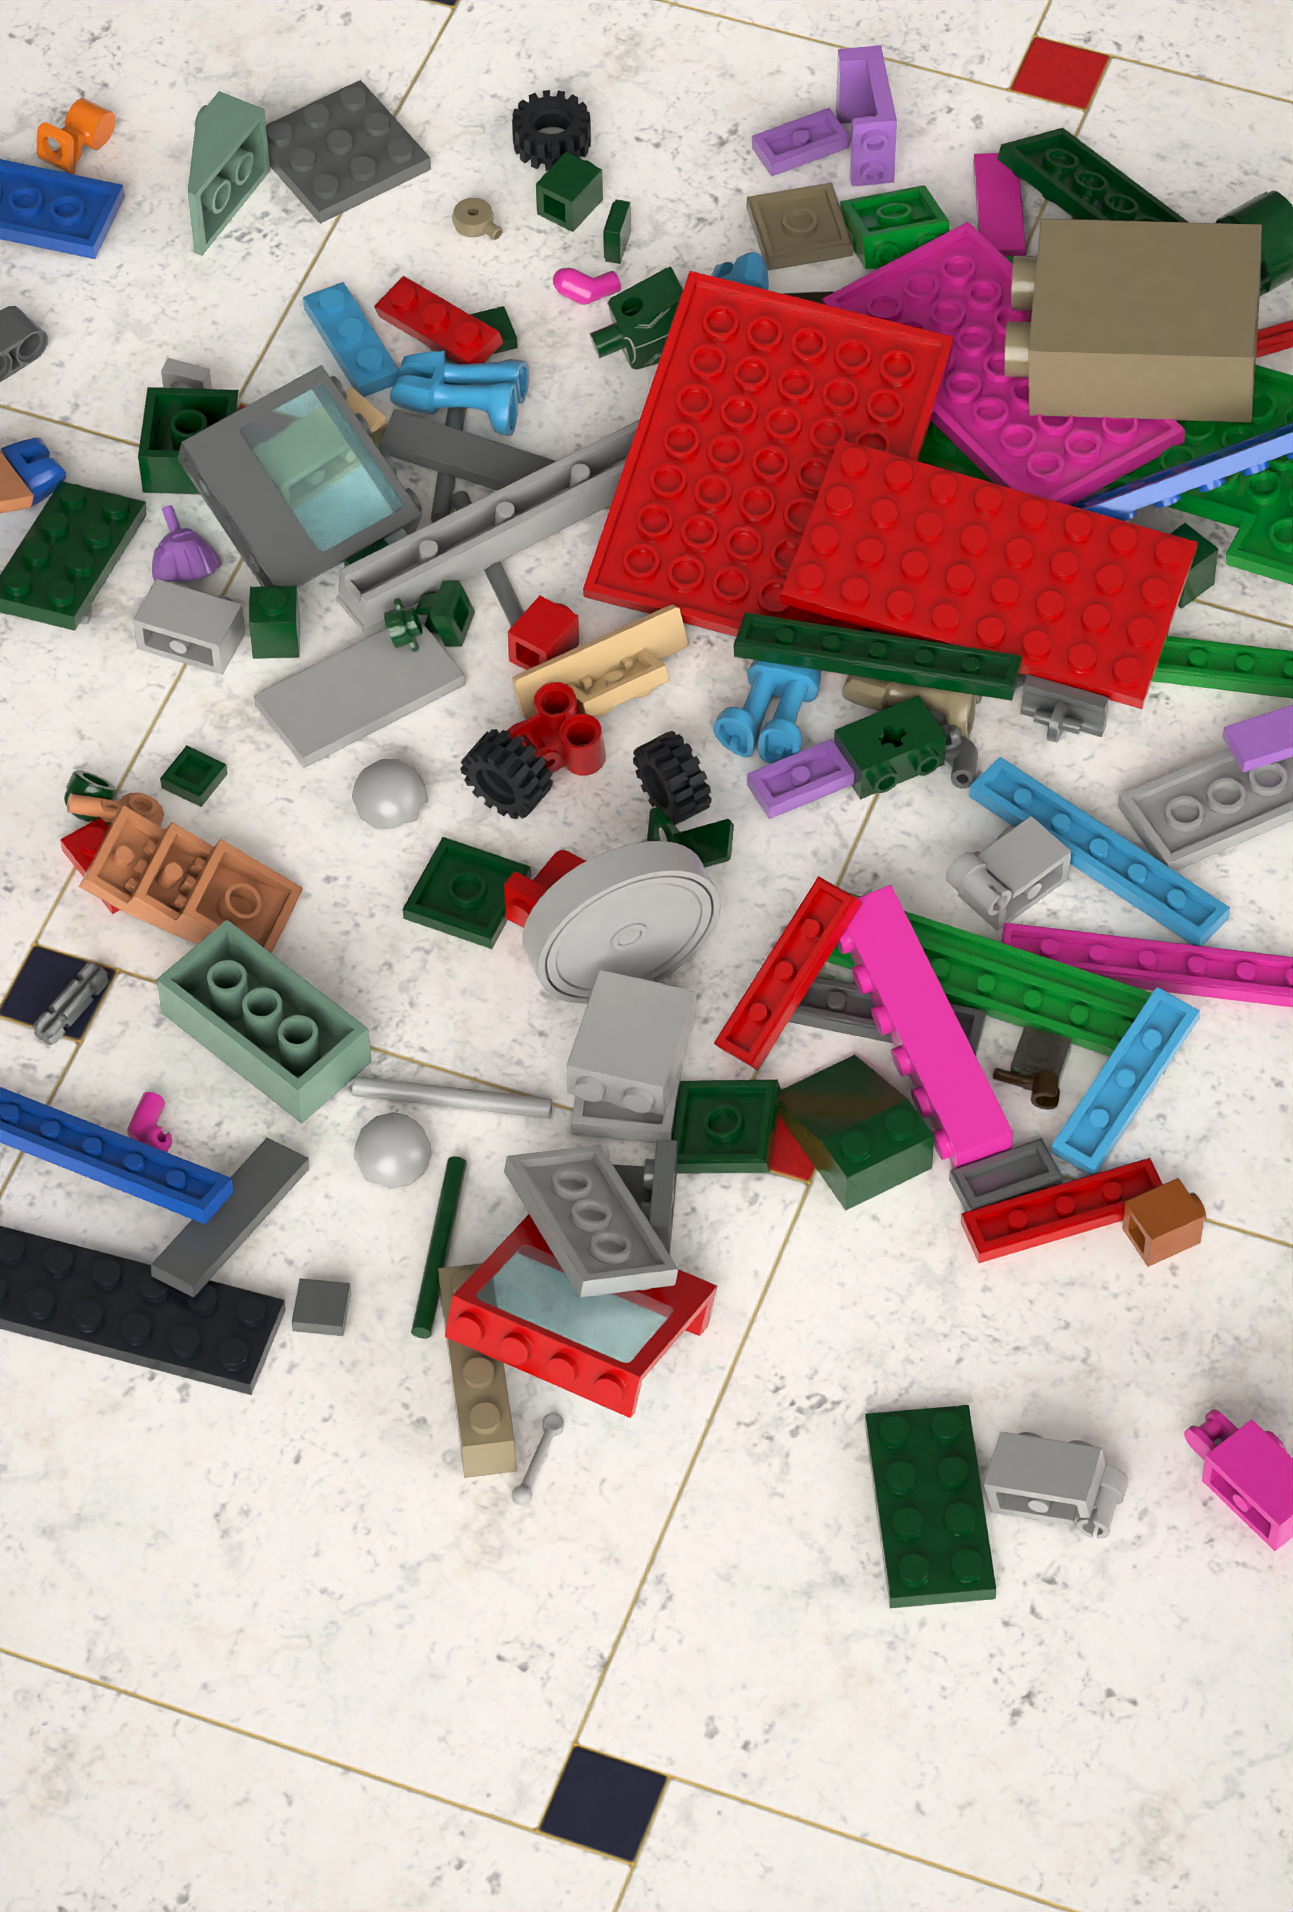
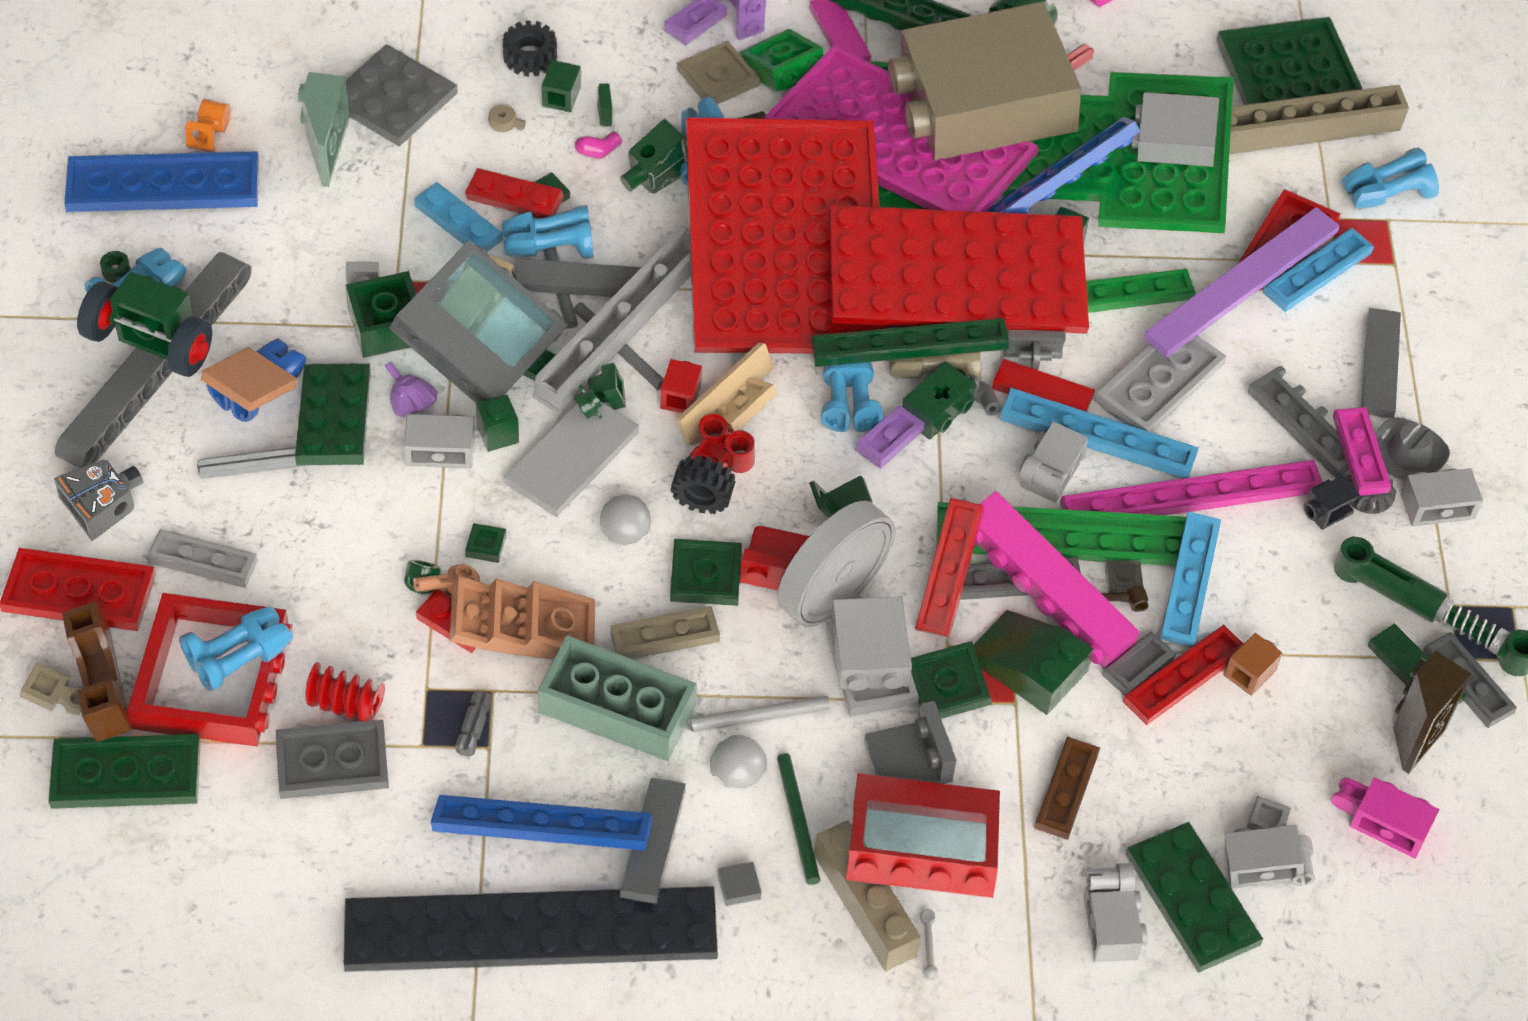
camera: 25 degrees left, 0 degrees up
dark pink arm [127,1092,172,1153] -> none
light grey plate [504,1145,678,1298] -> none
black tyre [633,731,712,825] -> none
none -> dark tan plate [610,606,720,659]
none -> red tile [992,359,1095,412]
none -> reddish brown tile [1034,736,1100,840]
none -> light grey hinge [1084,863,1147,962]
none -> light grey tile [1246,796,1291,830]

